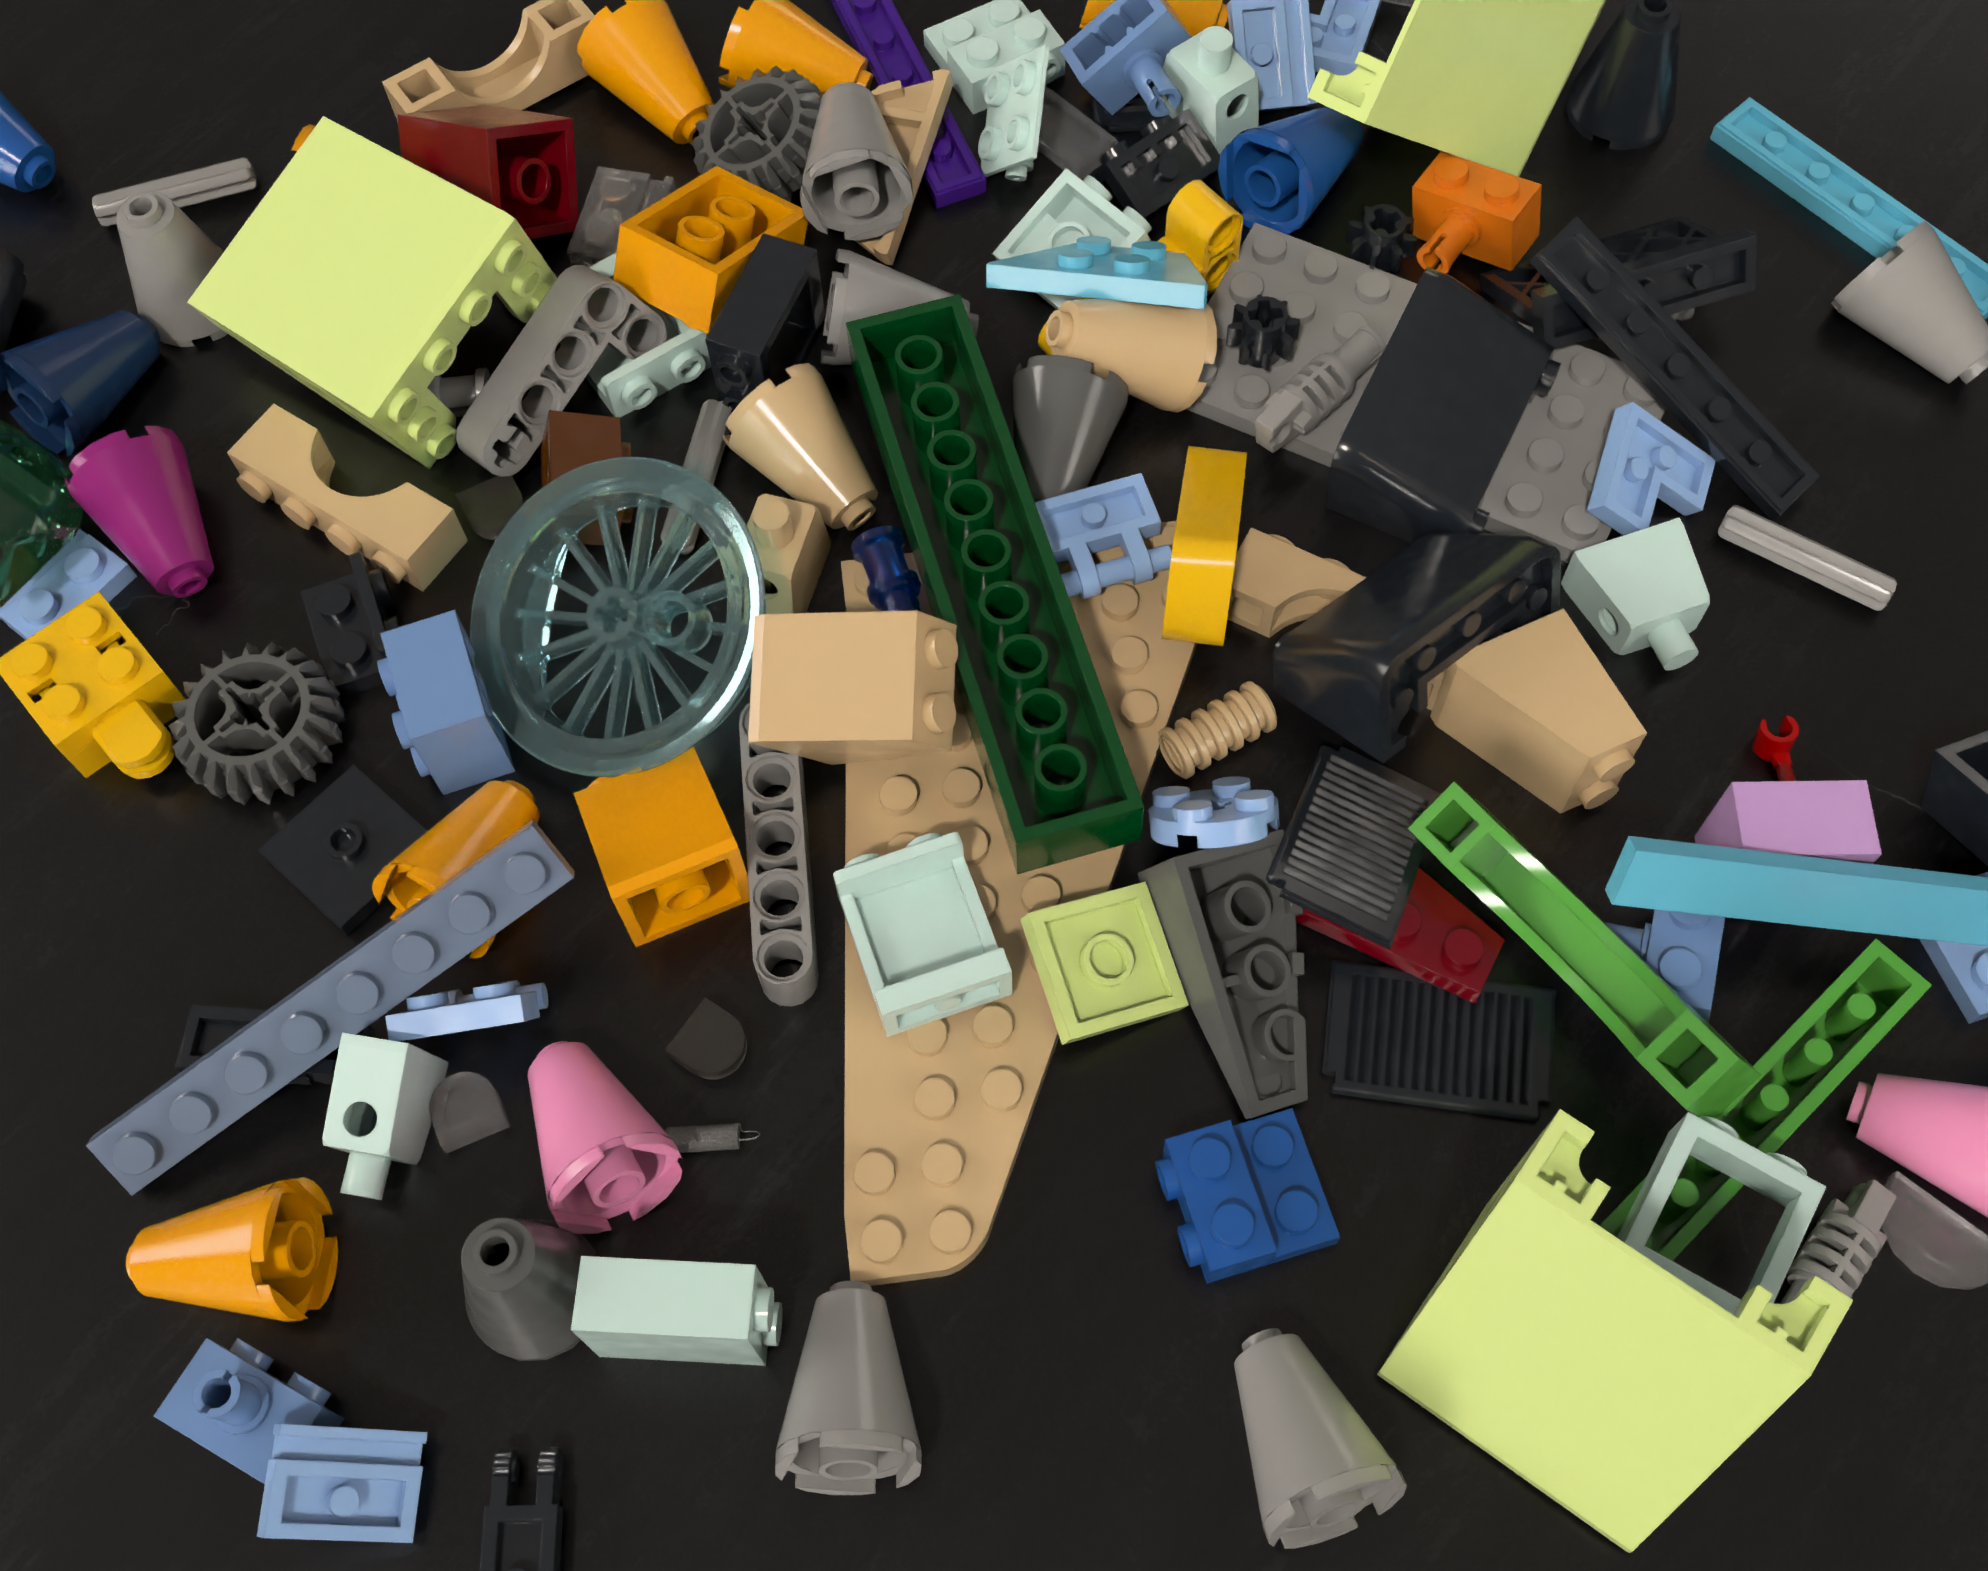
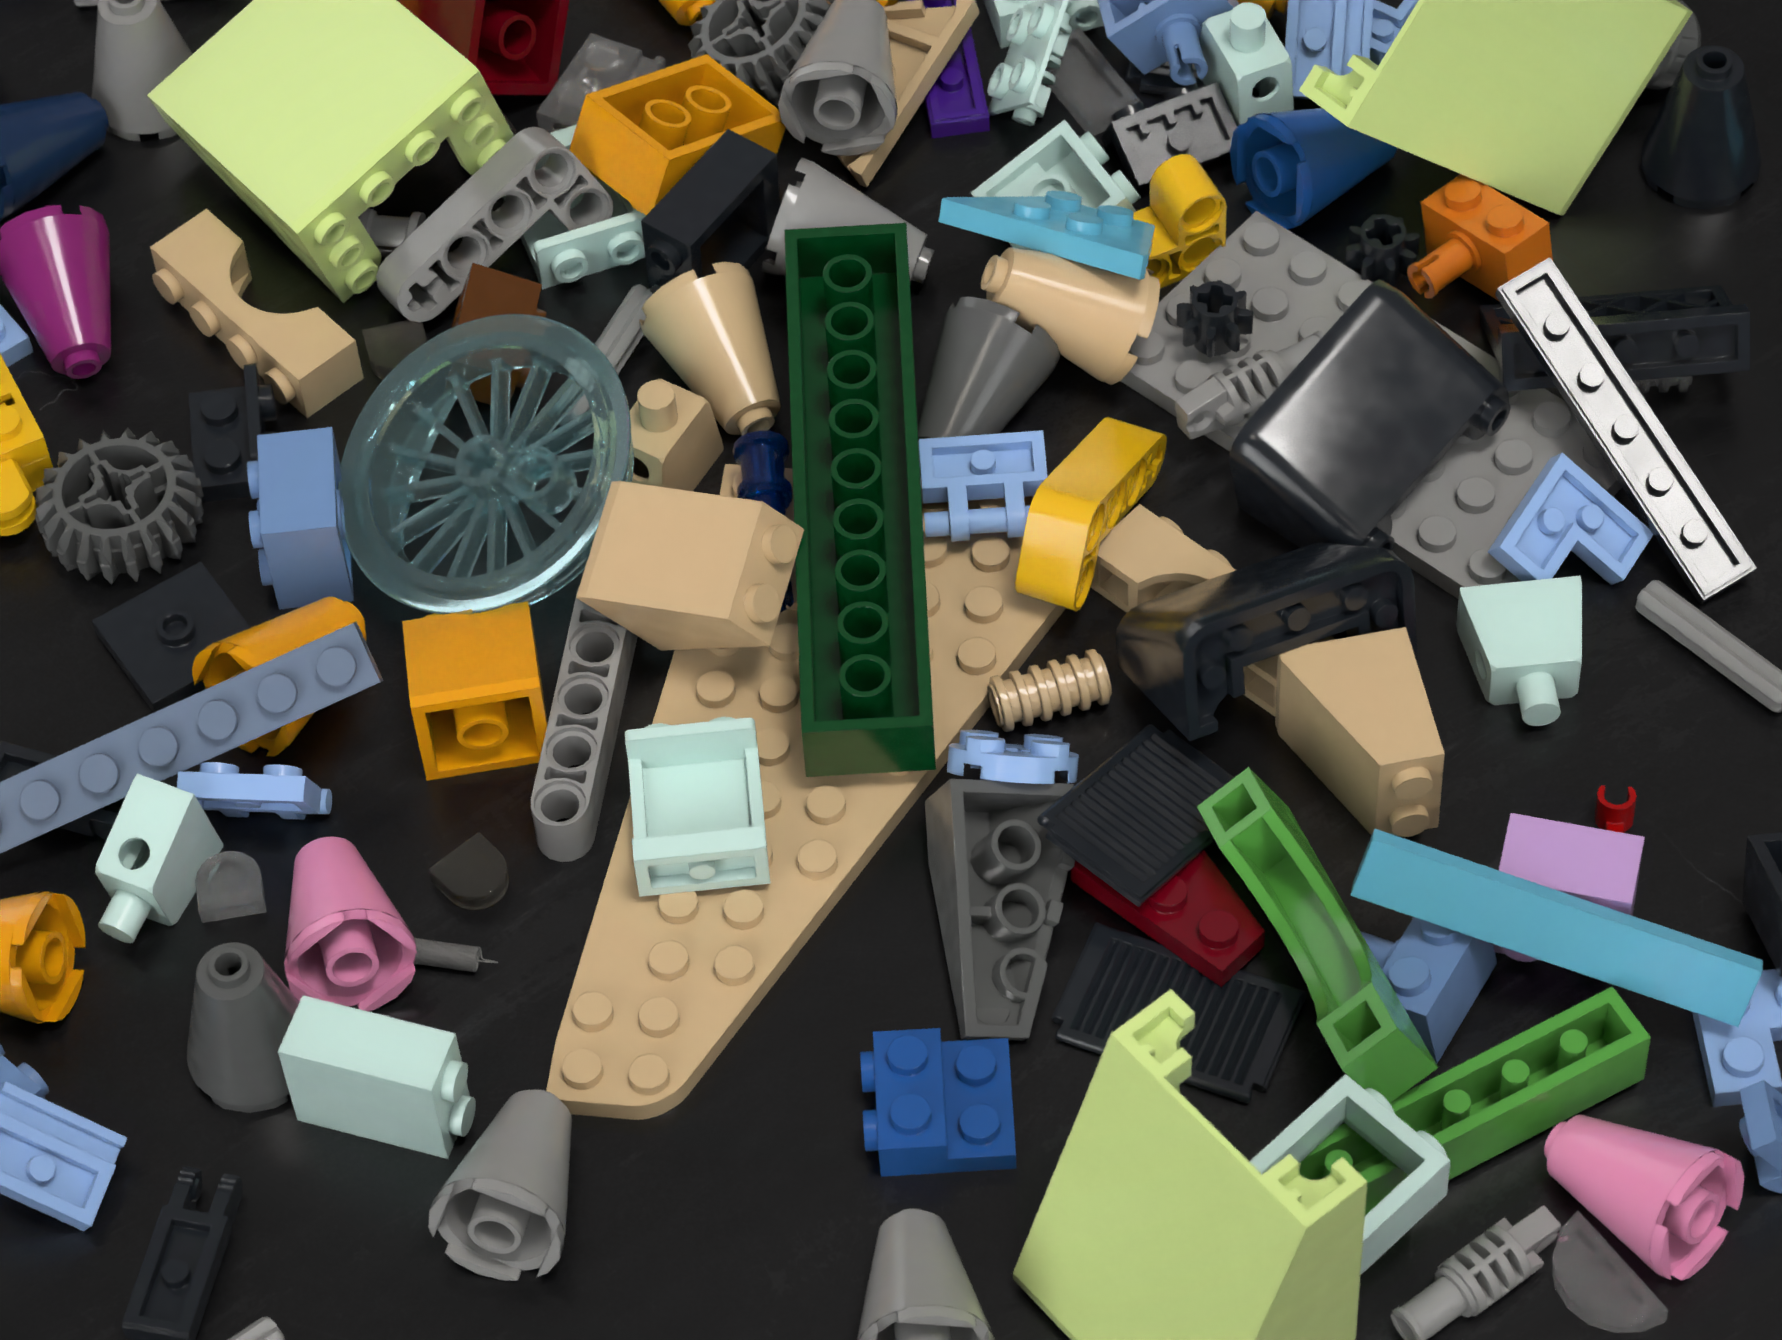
camera: 15 degrees right, 10 degrees down
yellowish green tile [1020,881,1189,1045] -> none

